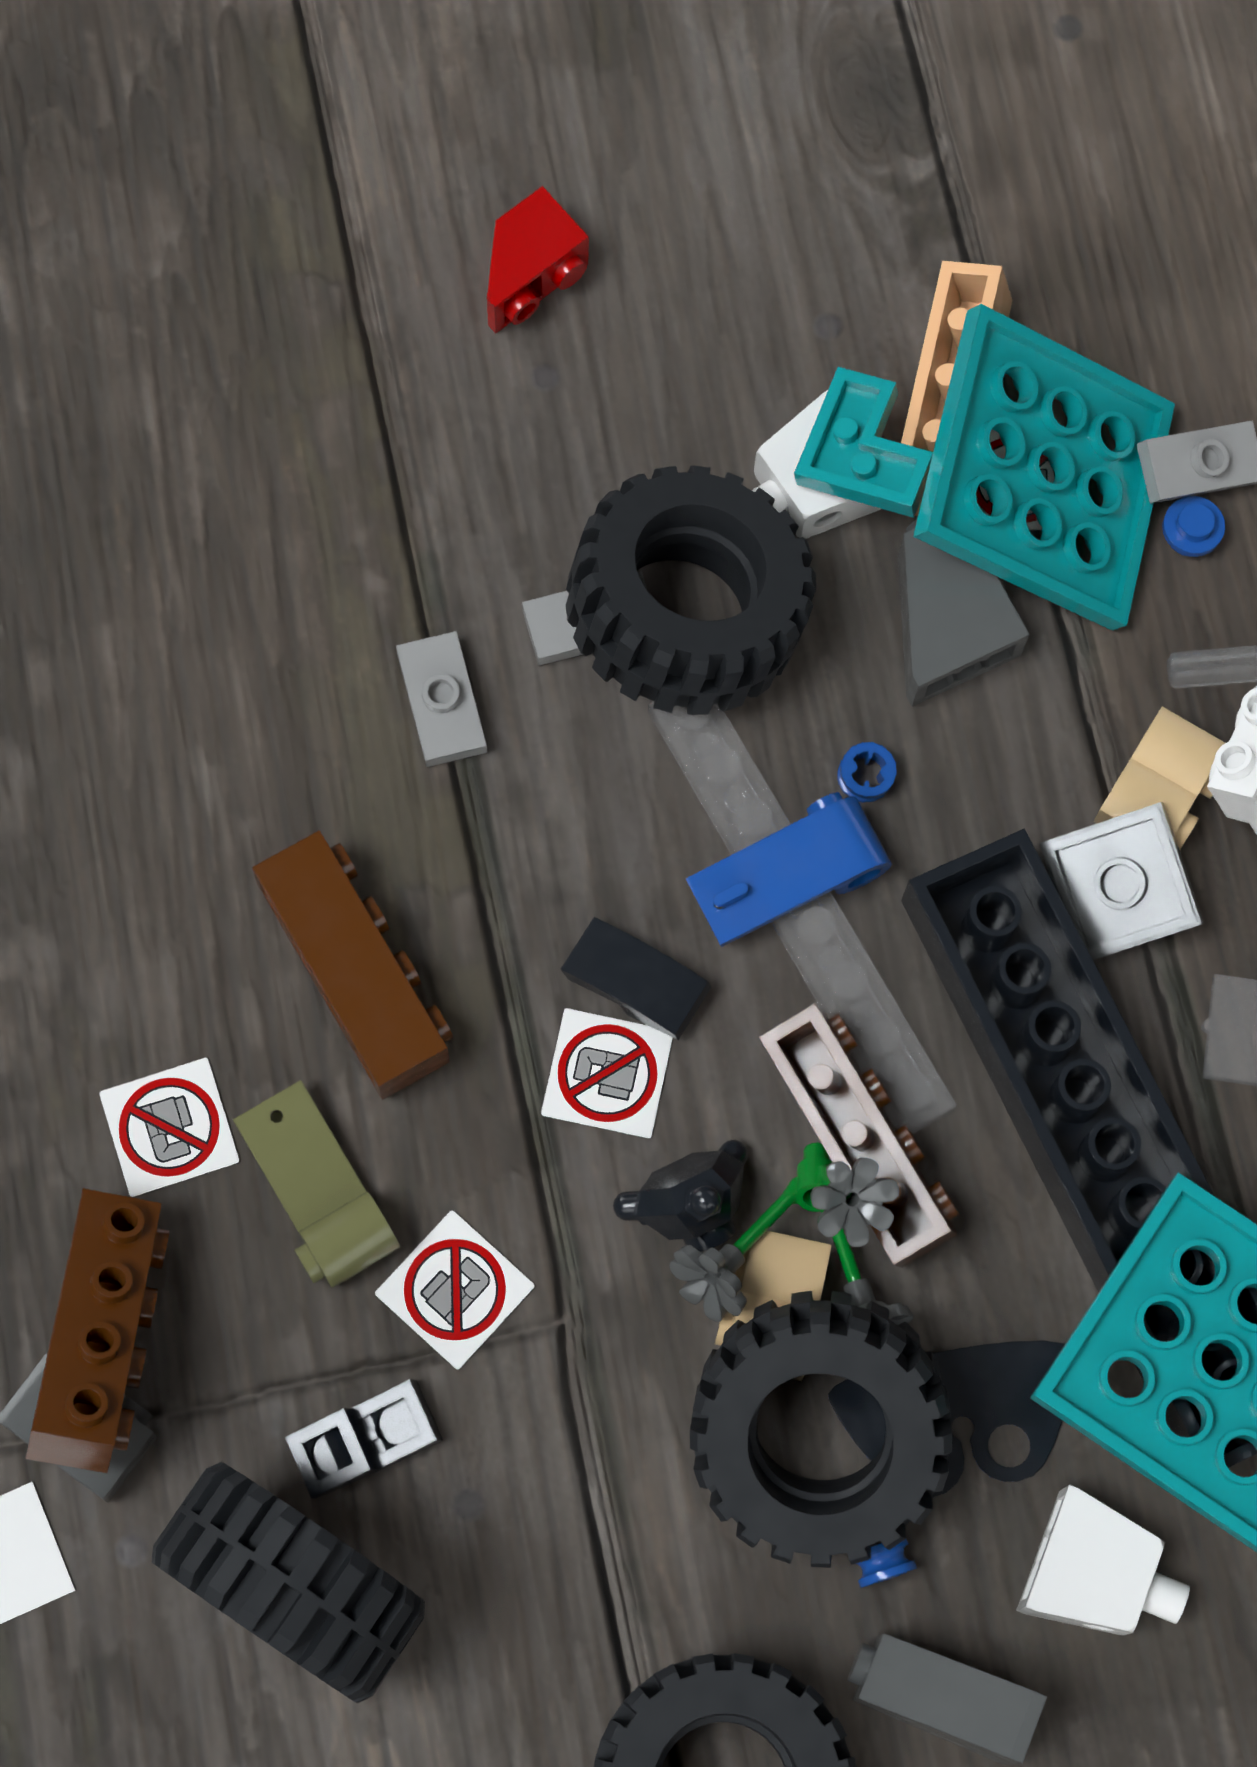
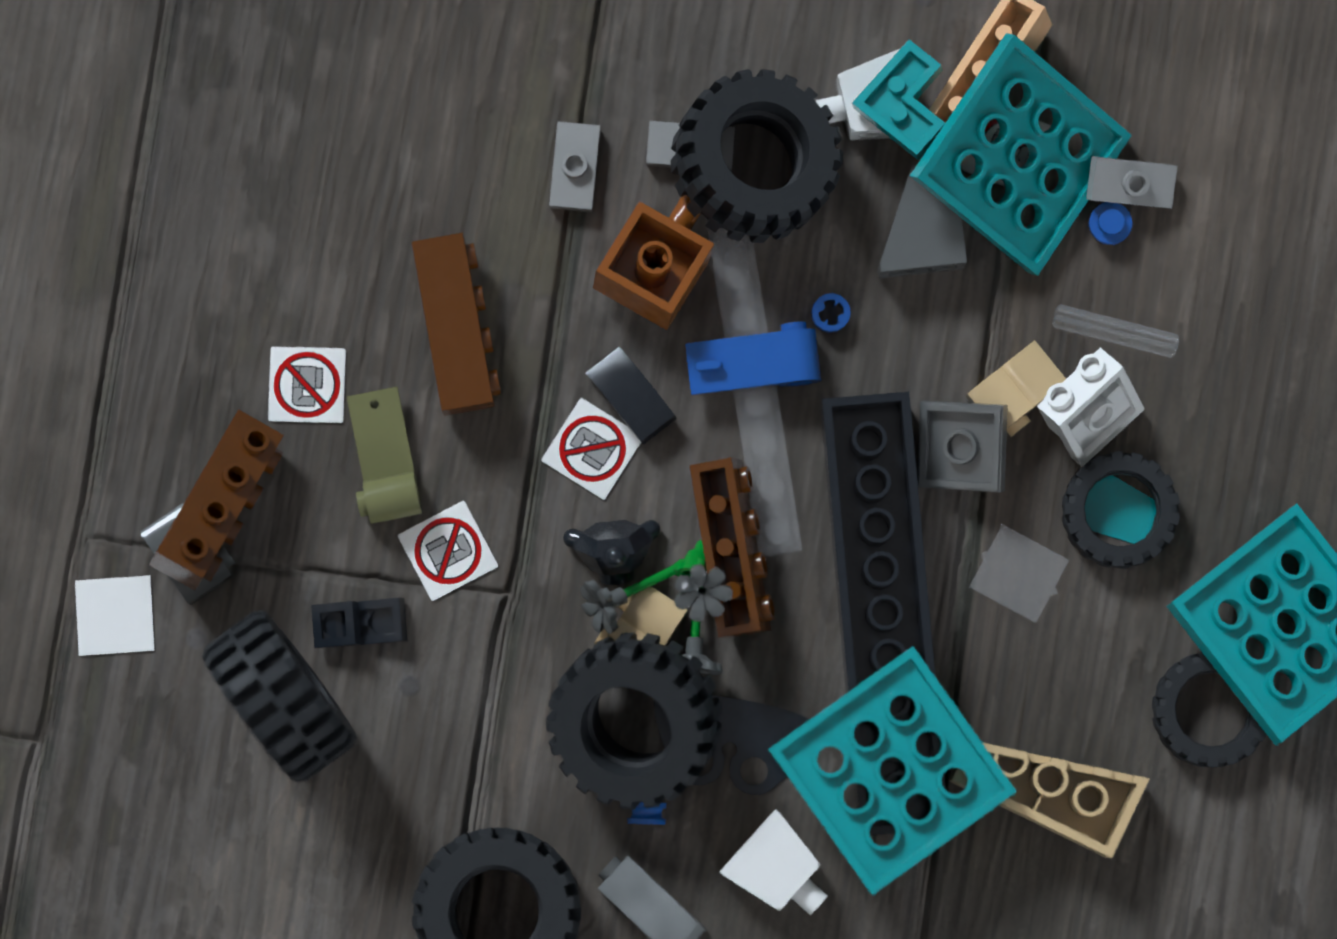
camera: 25 degrees right, 10 degrees up
none -> dark orange brick [593,195,714,330]

